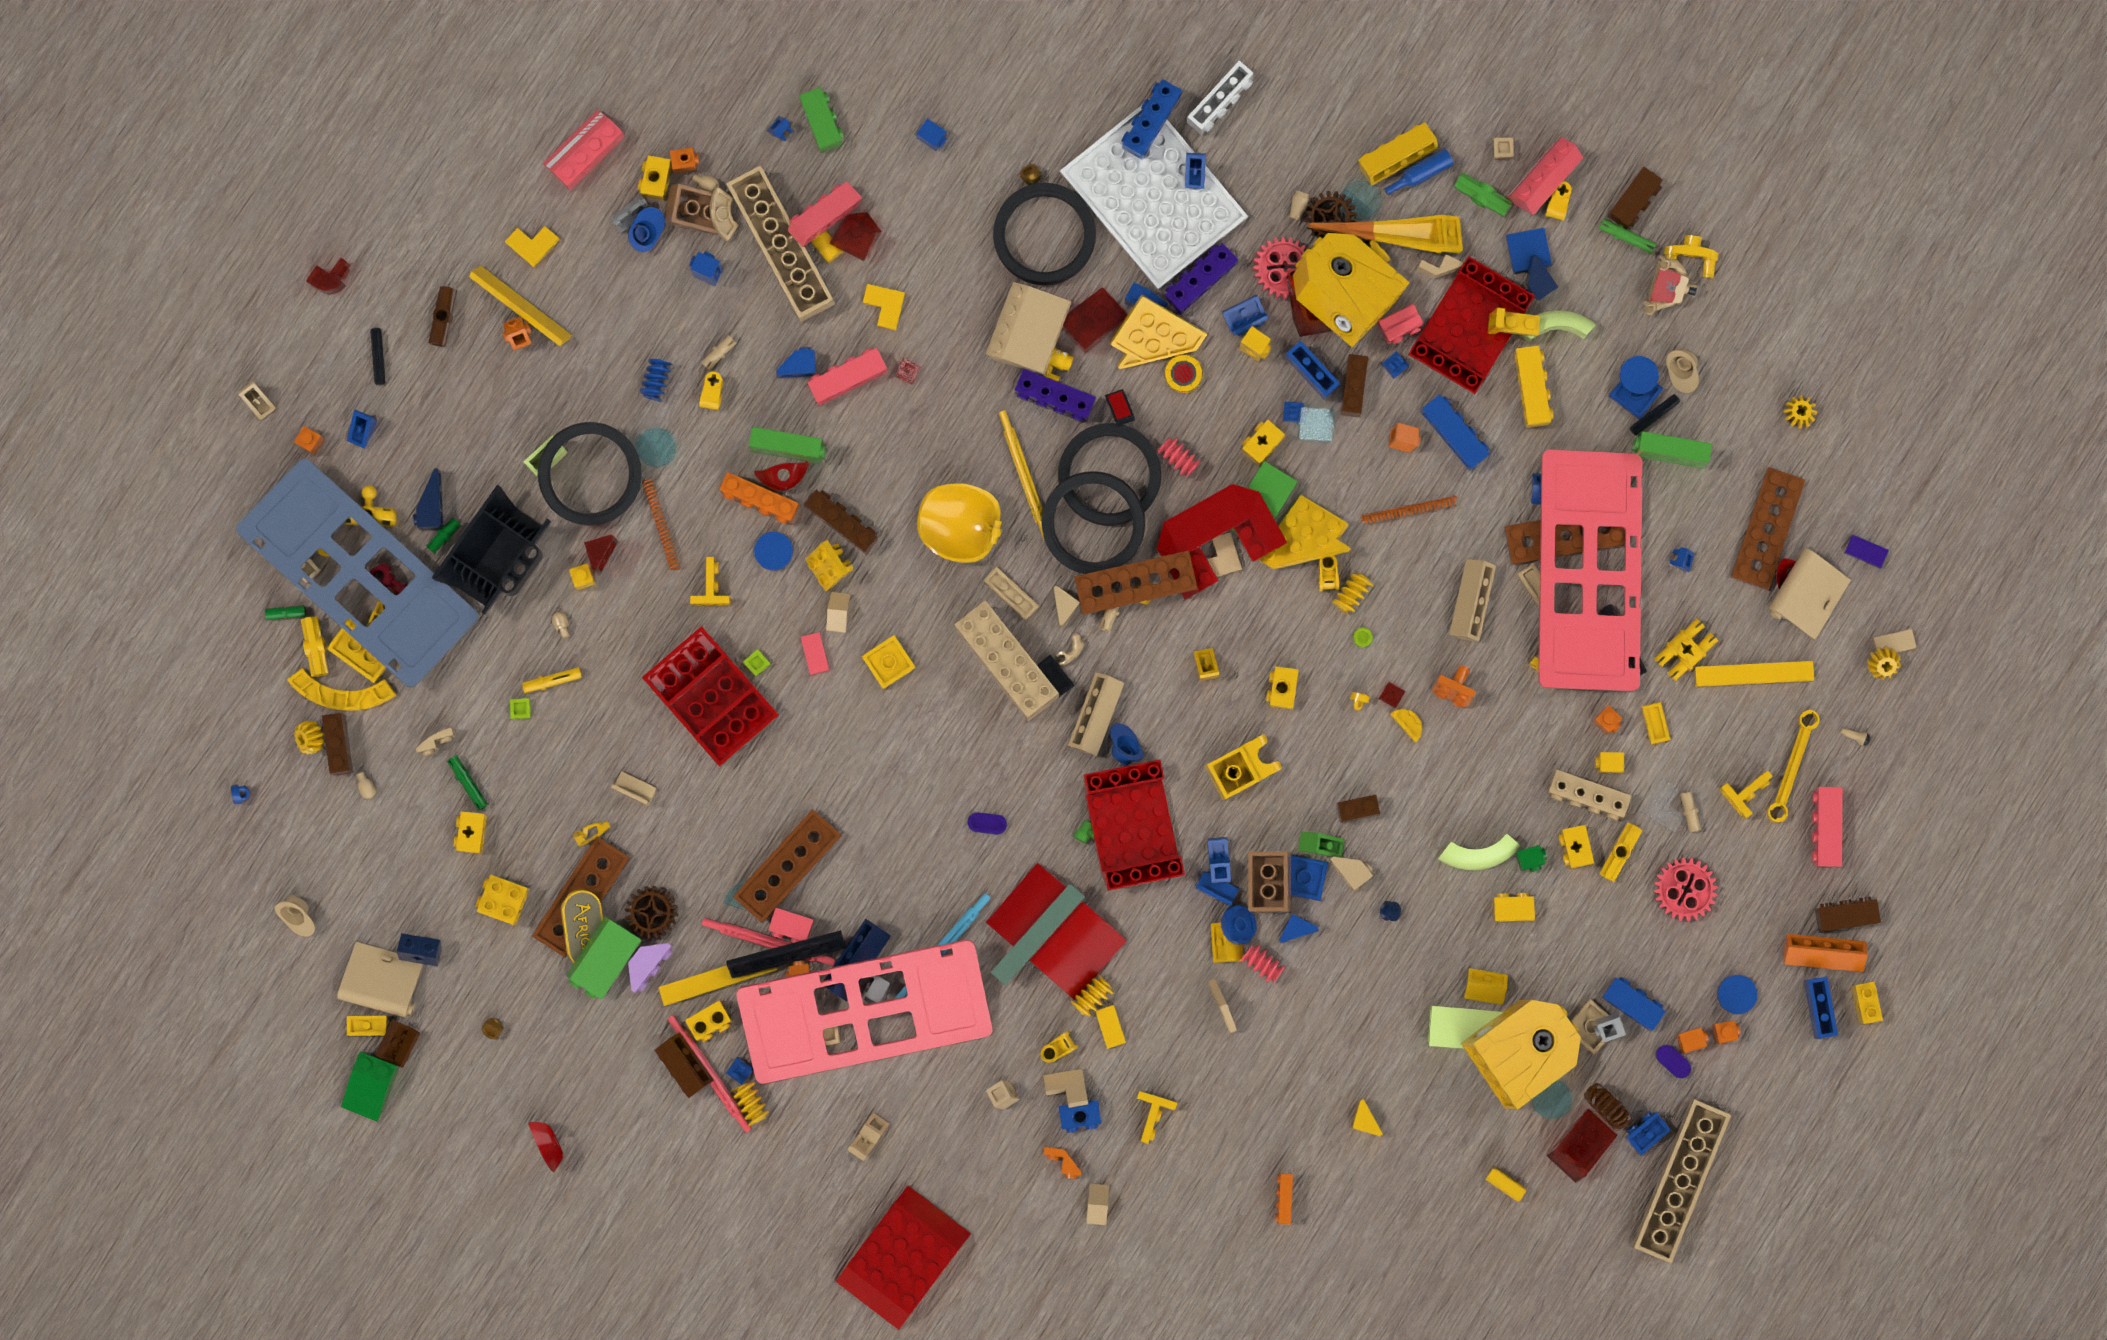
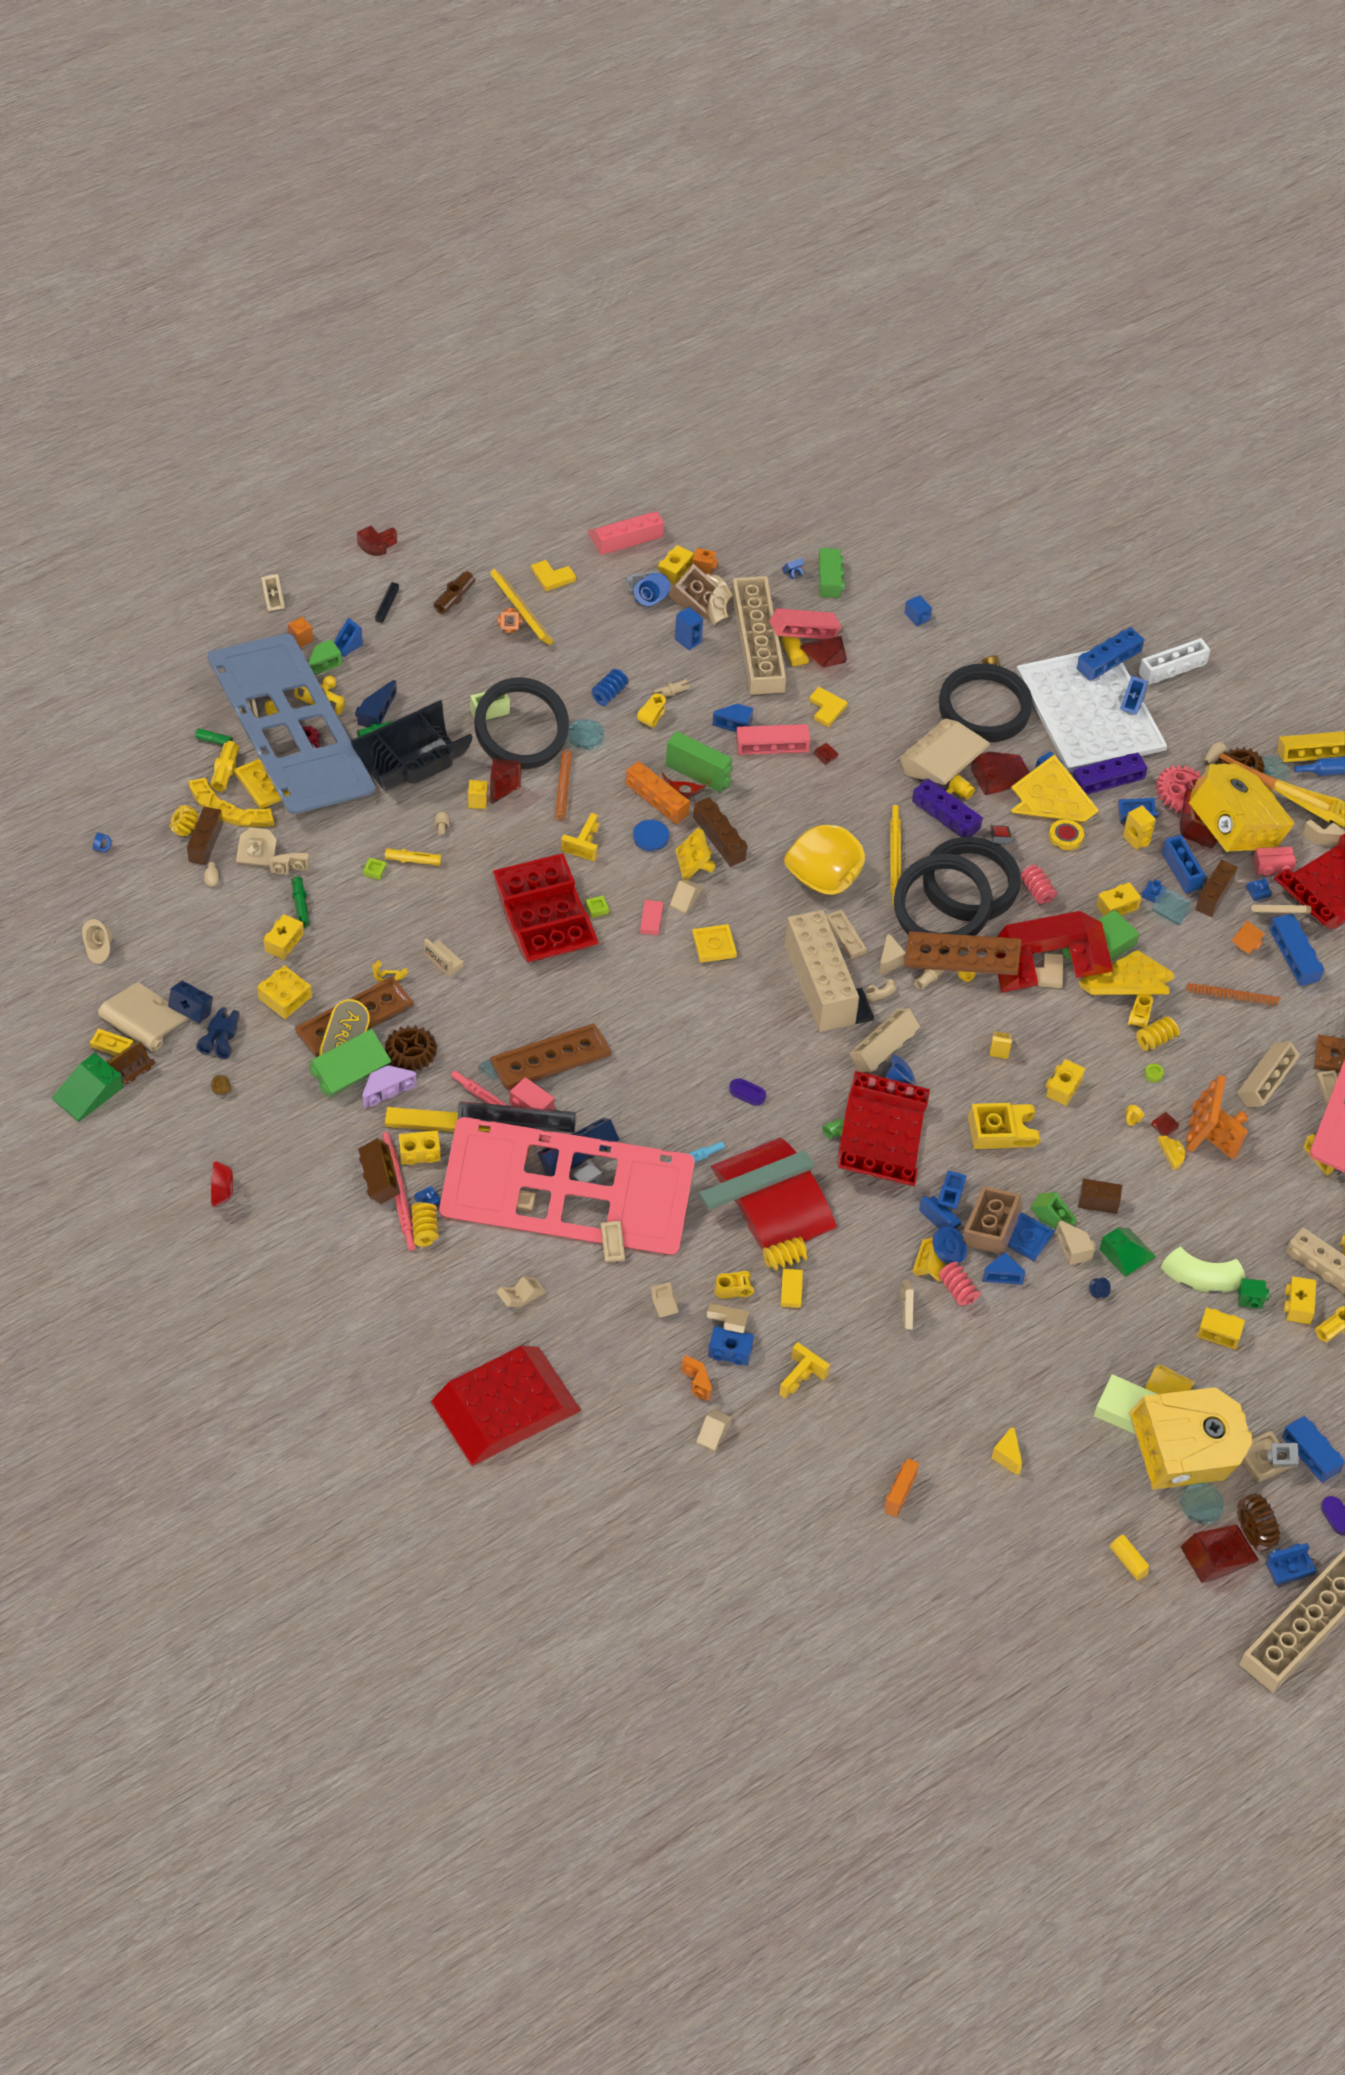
camera: 15 degrees right, 30 degrees down
none -> dark blue piece [196,1007,240,1059]
none -> tan piece [236,827,277,867]
none -> bright green slope [308,639,342,675]
none -> tan tile [601,1220,625,1263]
none -> green slope [1099,1227,1156,1277]
none -> orange plate [1185,1074,1226,1152]
none -> tan tile [1251,905,1311,914]

